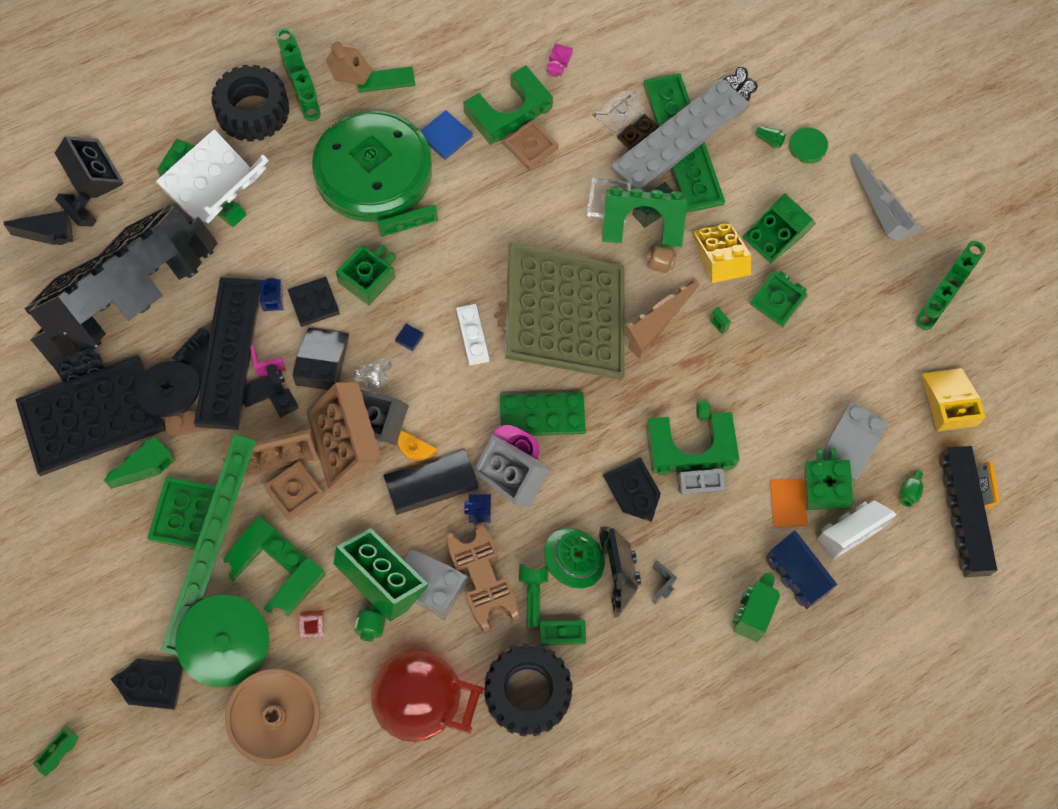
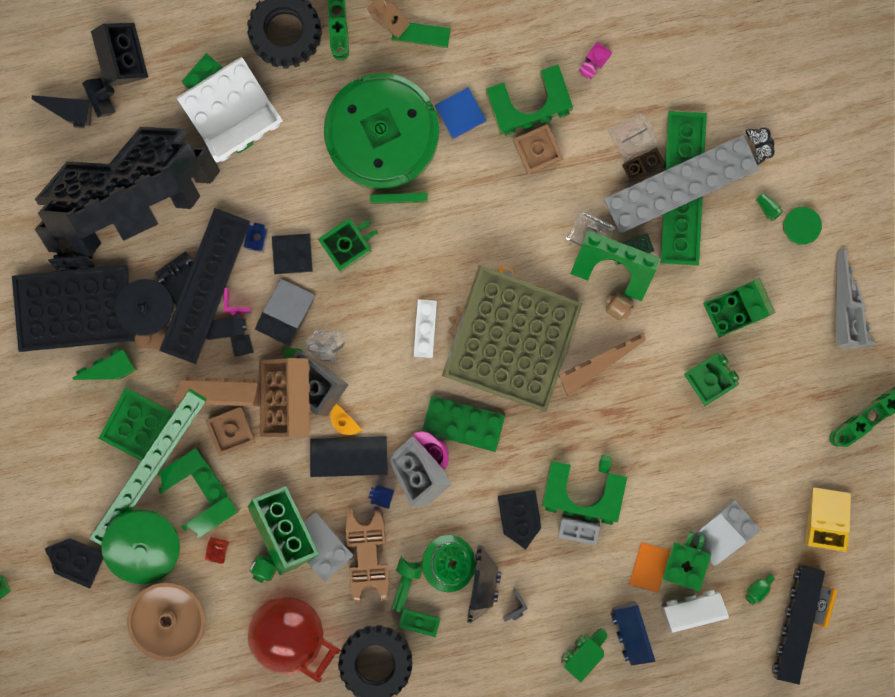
camera: 20 degrees right, 20 degrees up
clear blue tile [395,323,424,352] -> none
yellow slope [693,223,751,283] -> none
green tile [710,307,731,334] -> none

